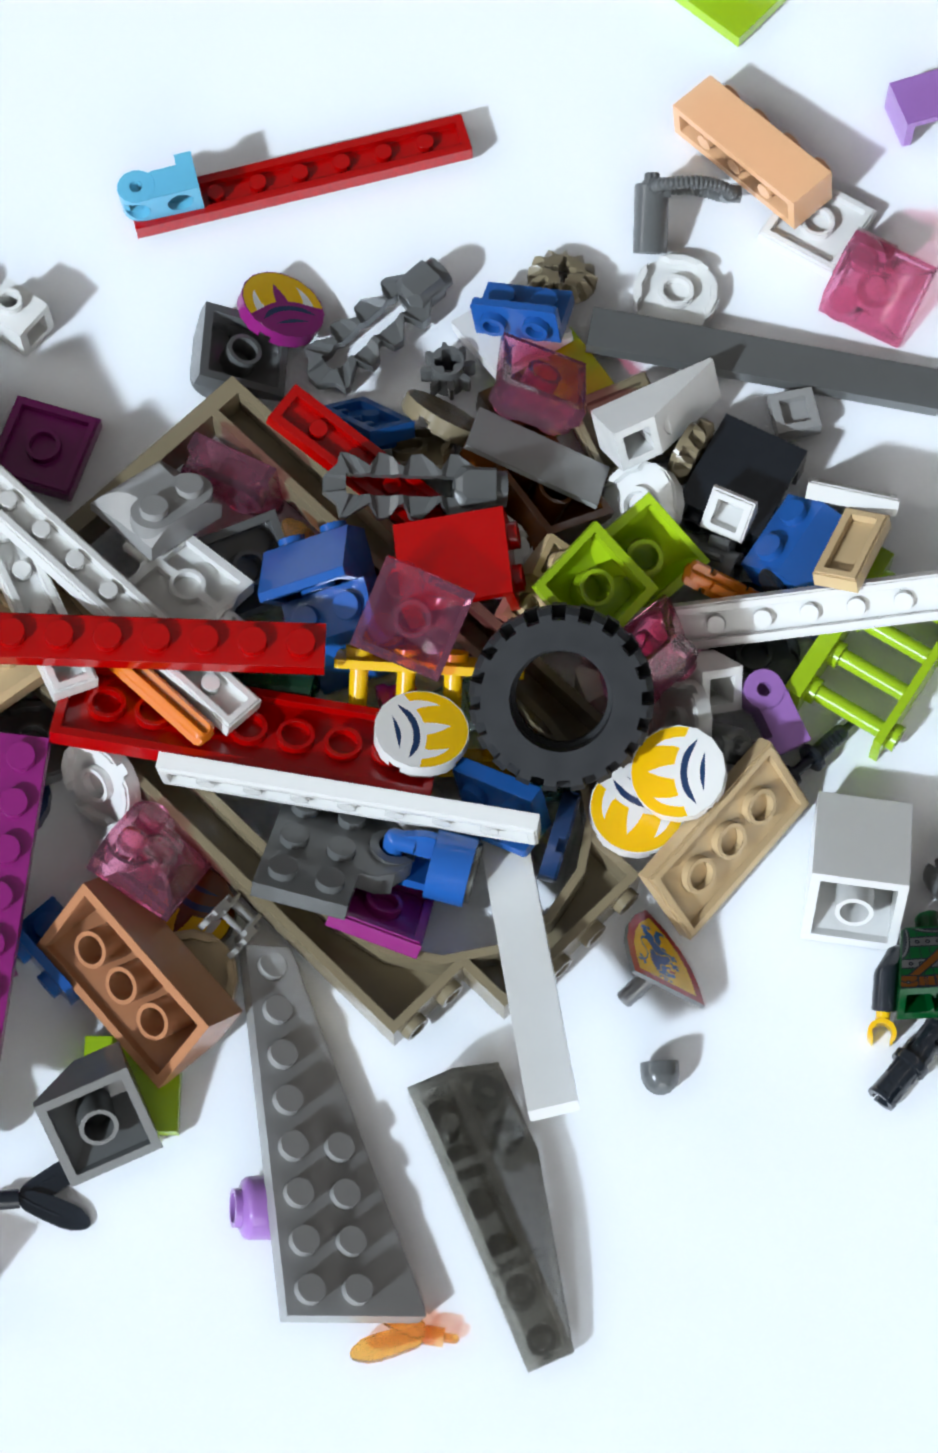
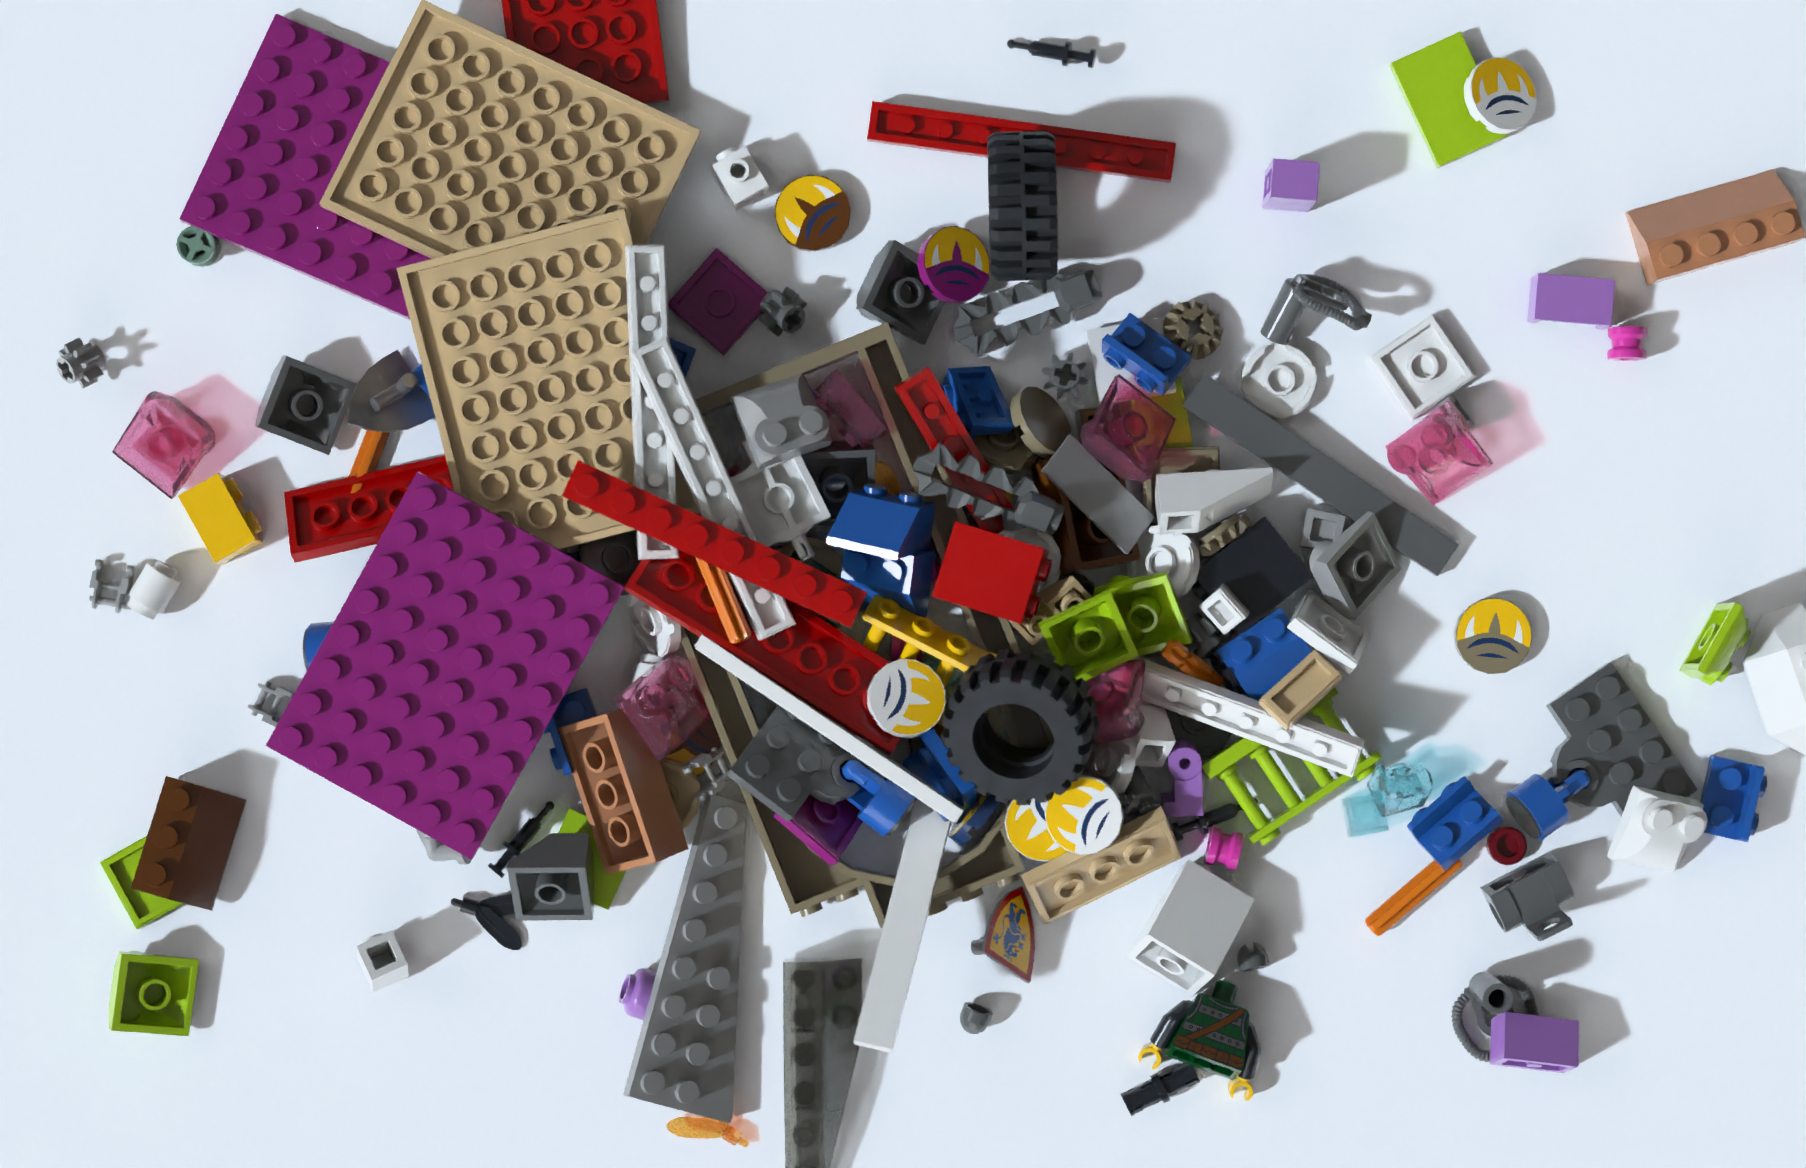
camera: 25 degrees right, 20 degrees up
medium azure leg [117,151,204,222] -> none
clear pink slope [350,554,476,682] -> none
light nougat brick [672,75,832,230] -> none
none -> black piece [488,801,555,878]
none -> dark grey gear [758,286,807,337]
none -> tile [774,175,851,252]
none -> black tyre [987,131,1058,281]
none -> black piece [1007,39,1097,68]
none -> dark pink wheel [1204,827,1243,870]
none -> medium lavender panel [1262,158,1320,212]
none -> light grey slope [1309,511,1402,620]

